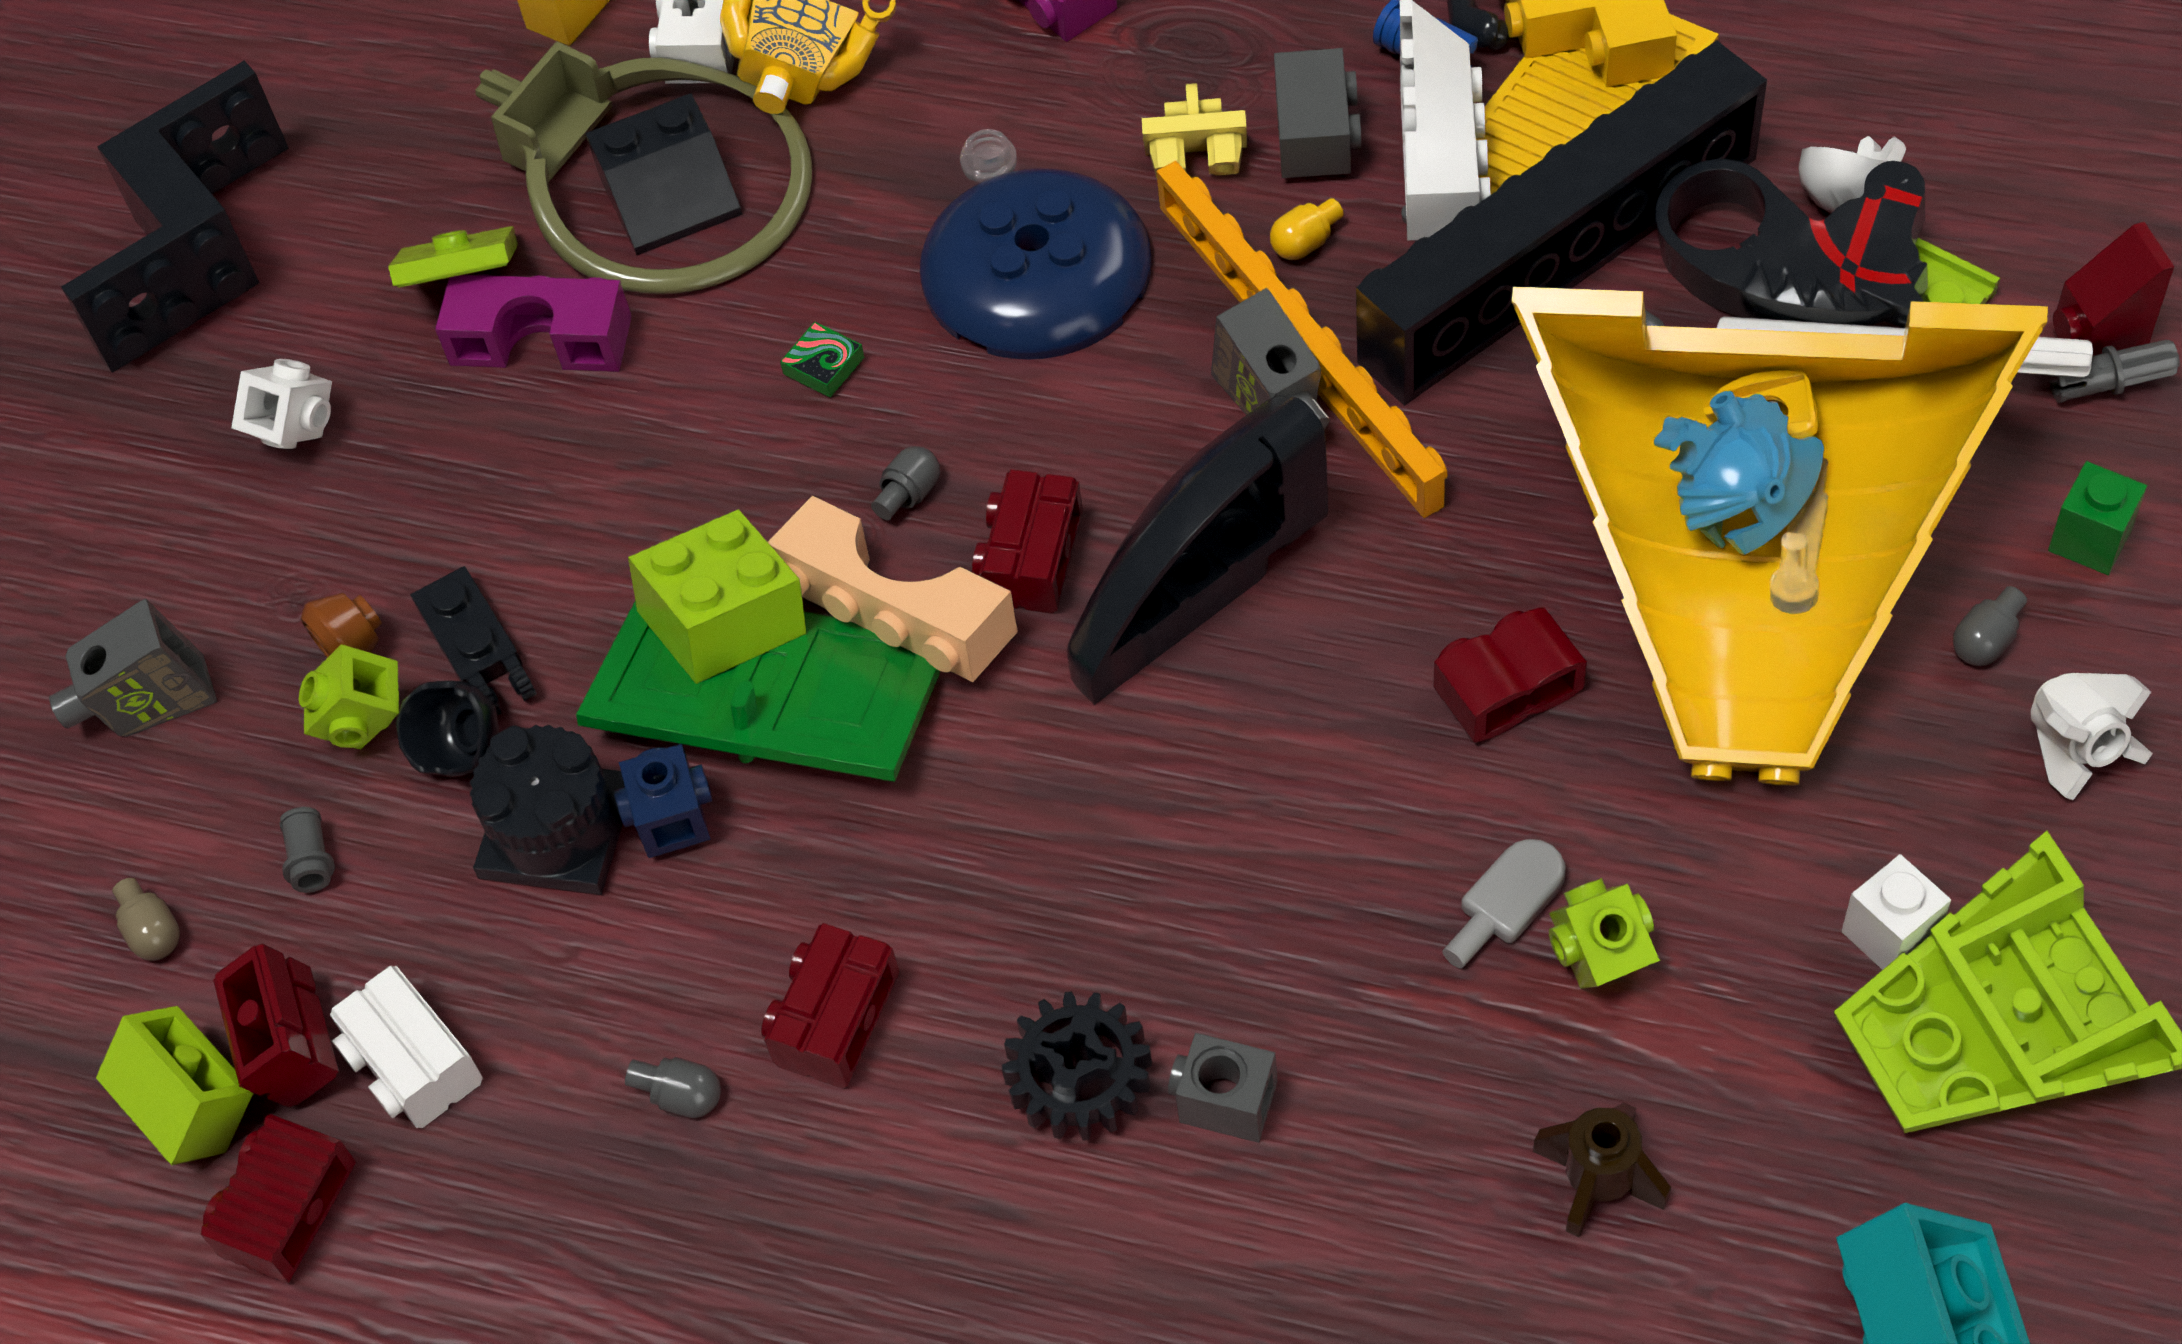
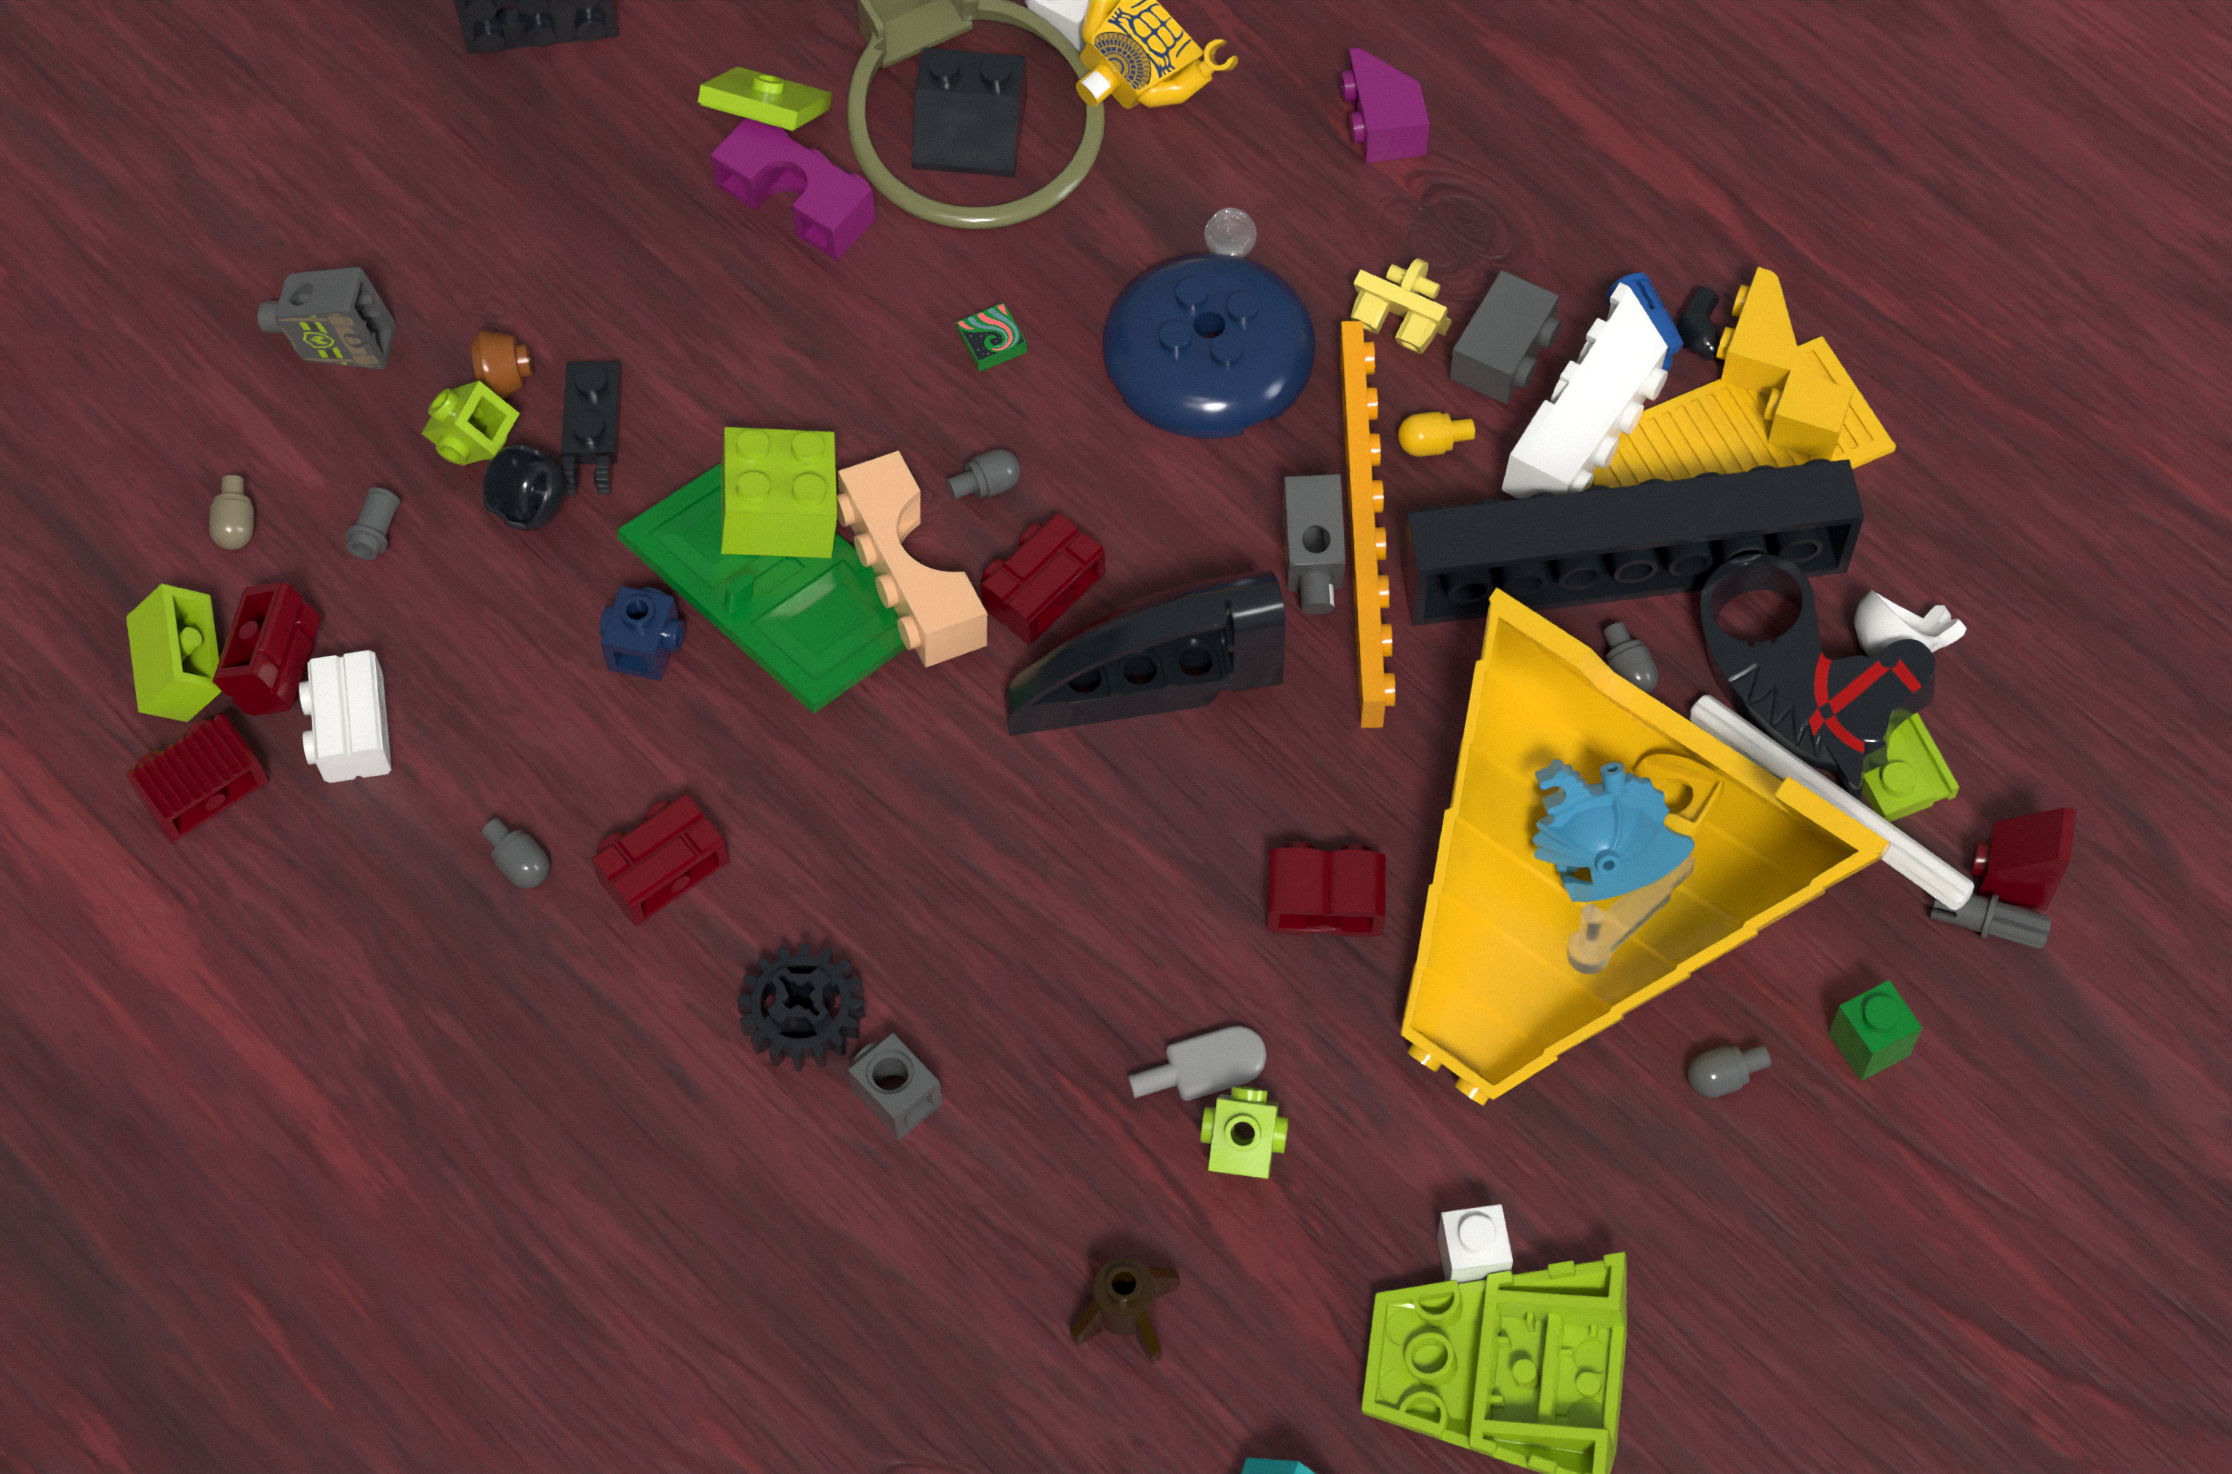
camera: 25 degrees right, 5 degrees up
white brick [231,359,332,449] -> none
black piece [470,725,625,895] -> none
white brick [2031,673,2153,800] -> none

